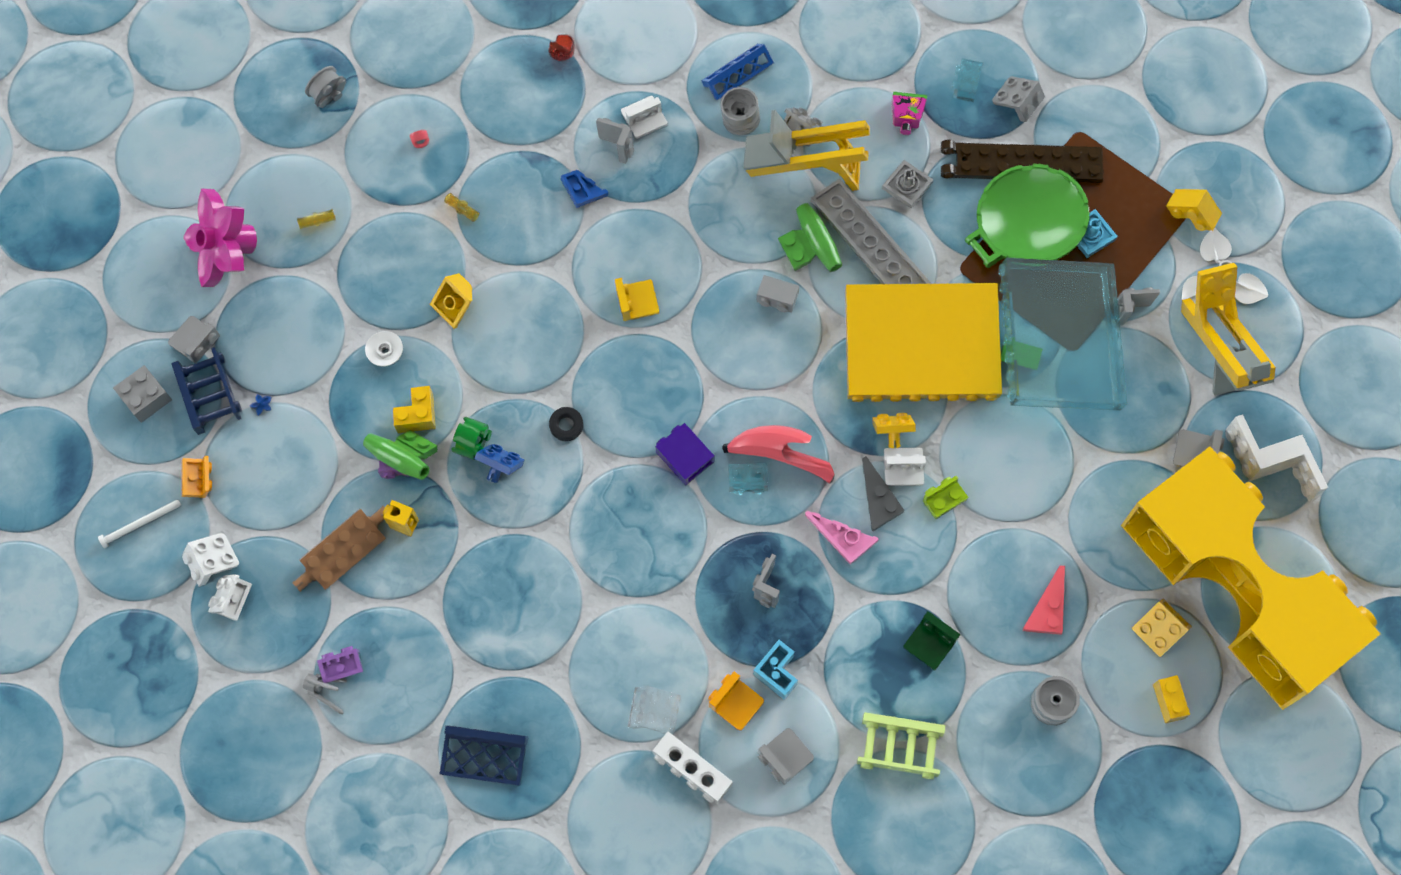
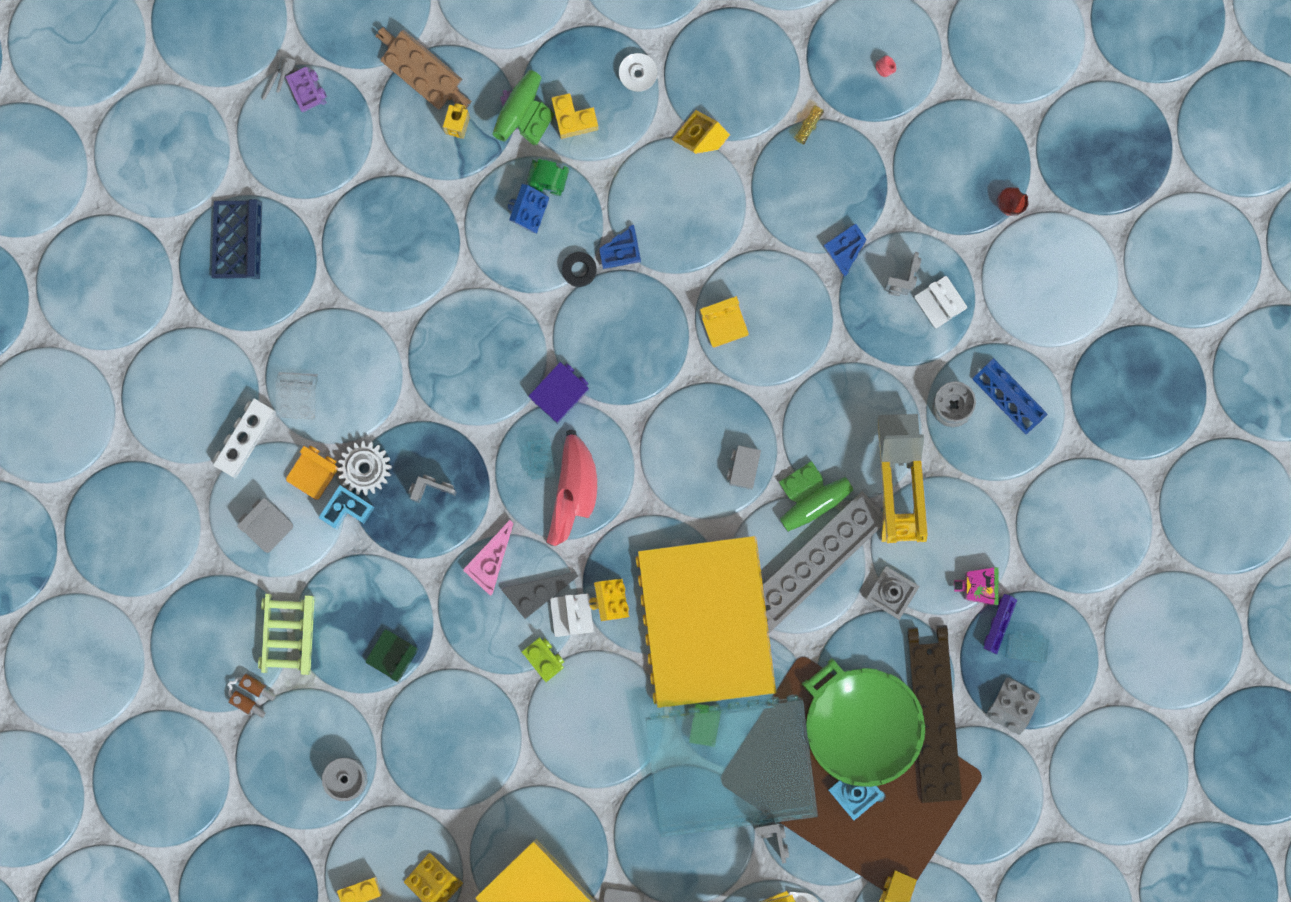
camera: 80 degrees right, 15 degrees up
light grey bracket [784,107,823,147] -> none
coral wing [1023,565,1065,635] -> none
none -> dark orange piece [227,673,276,718]
none -> white gear [337,441,392,496]
none -> blue wing [599,225,641,269]
none -> dark purple plate [983,594,1017,655]

